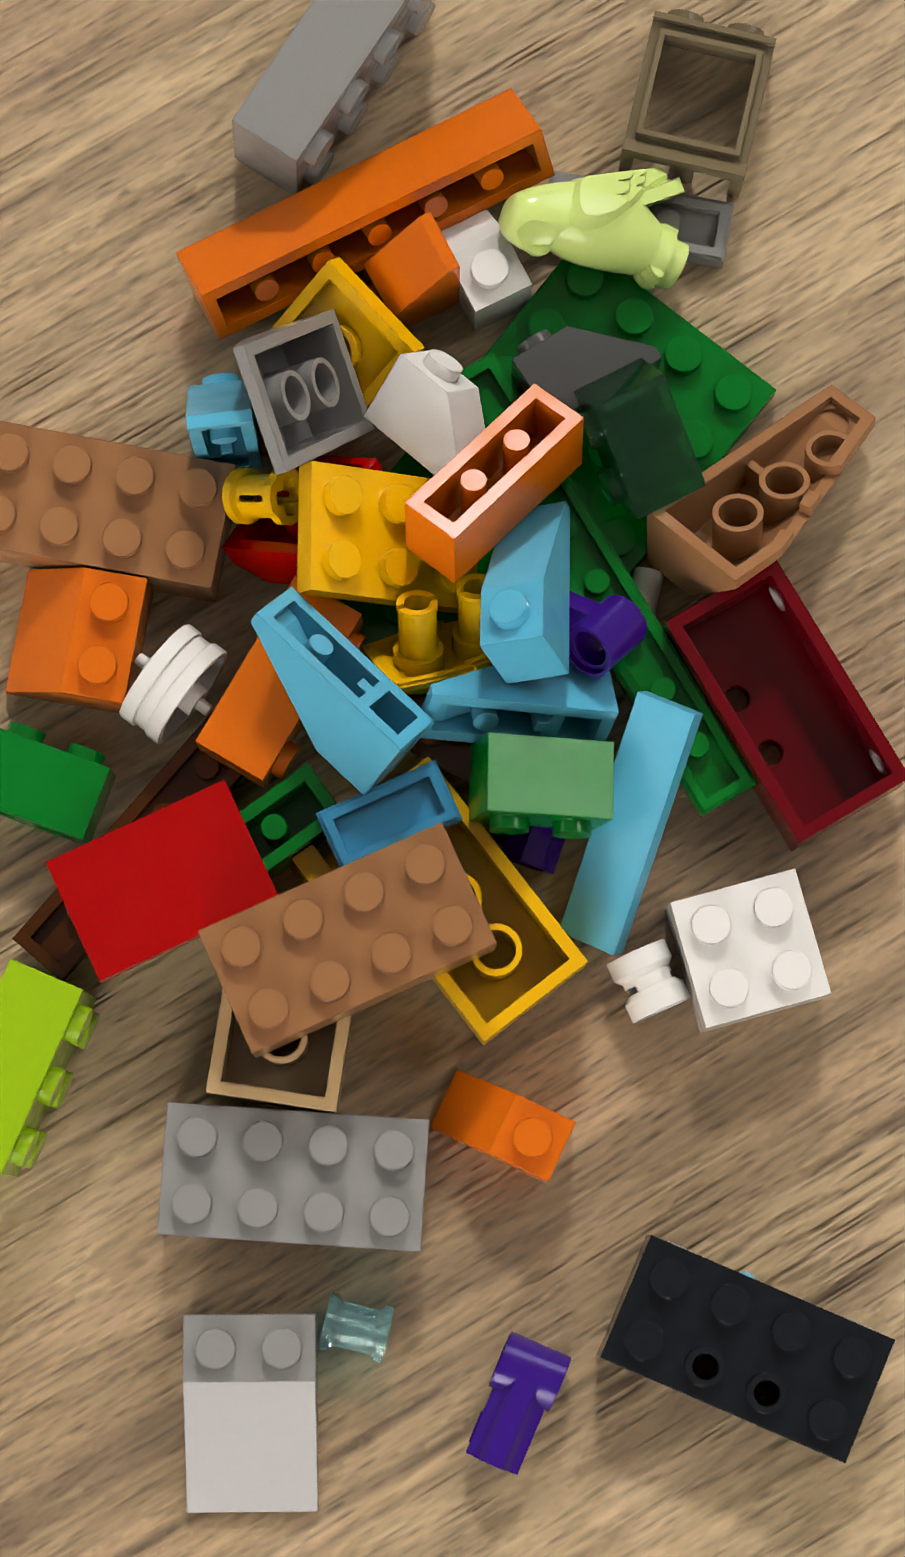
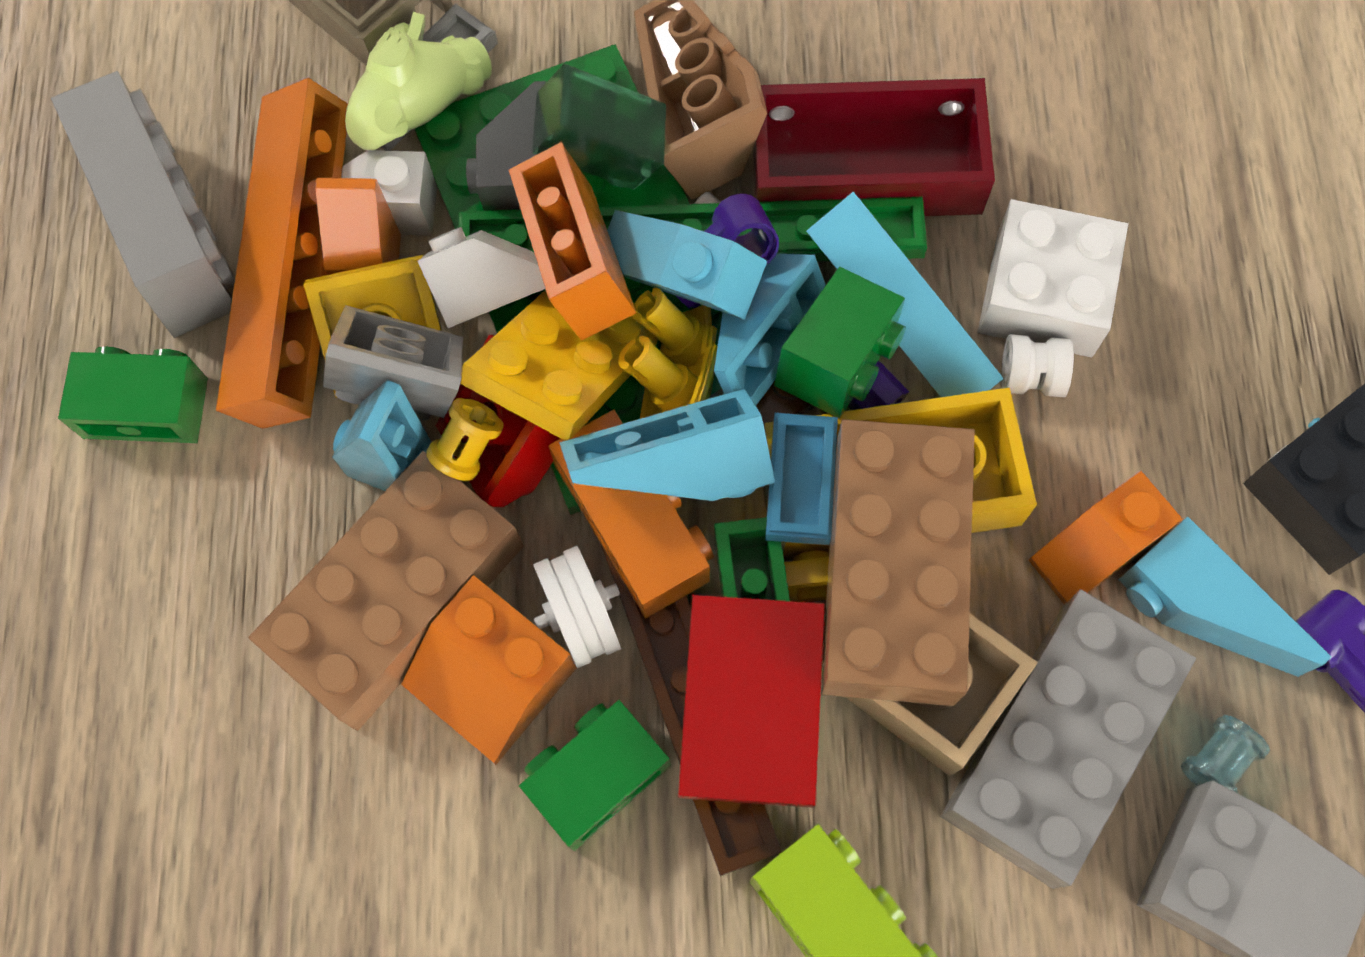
camera: 55 degrees left, 10 degrees down
none -> green brick [58,346,208,444]
none -> medium azure slope [1118,517,1331,677]

